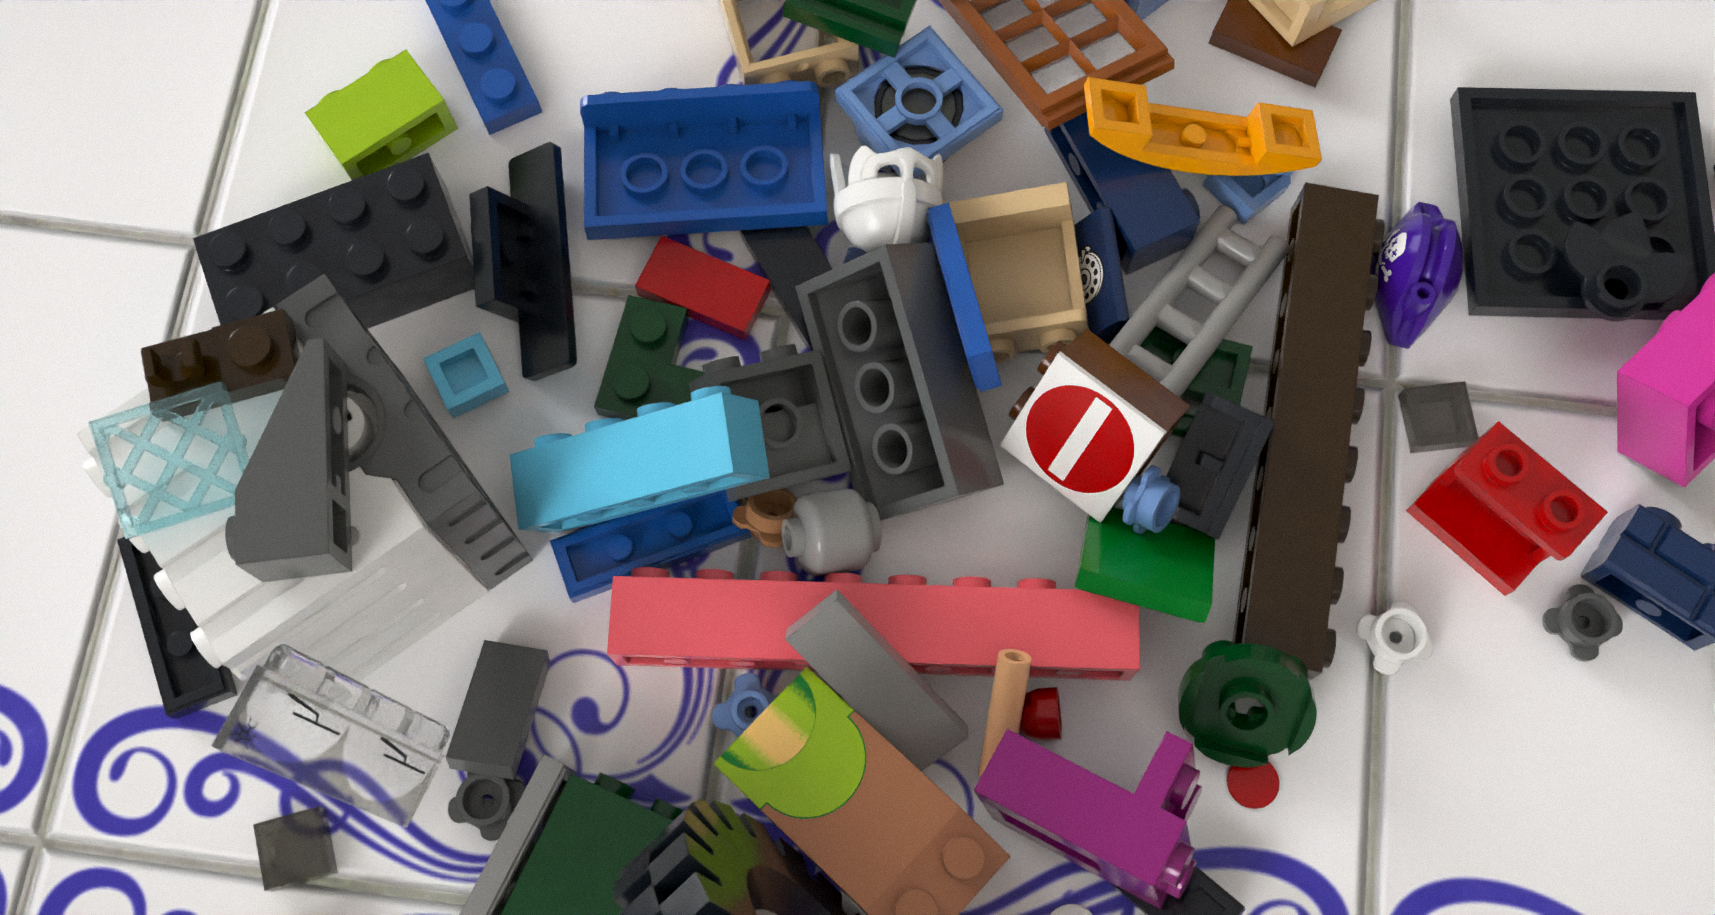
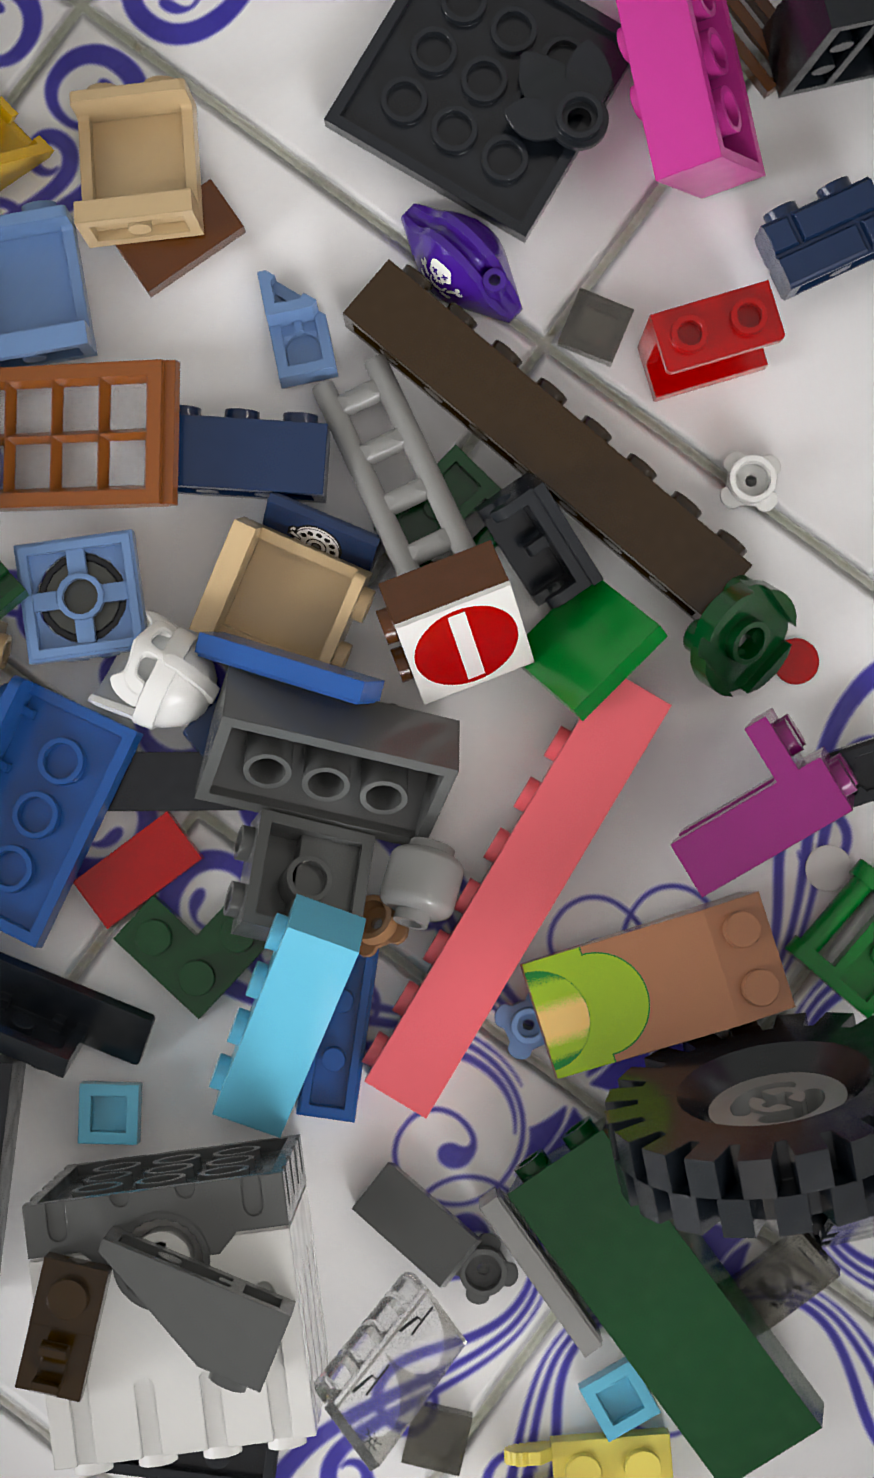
camera: 55 degrees left, 15 degrees up
clear light blue window [88,381,250,539] -> none
light grey tile [785,590,968,771] -> none
light nougat piece [978,649,1032,777] -> none
red hinge [1019,687,1062,741] -> none
light orange slope [1084,77,1322,176] -> none
medium blue plate [1122,465,1180,534] -> none
dark grey plate [1542,584,1623,662] -> none

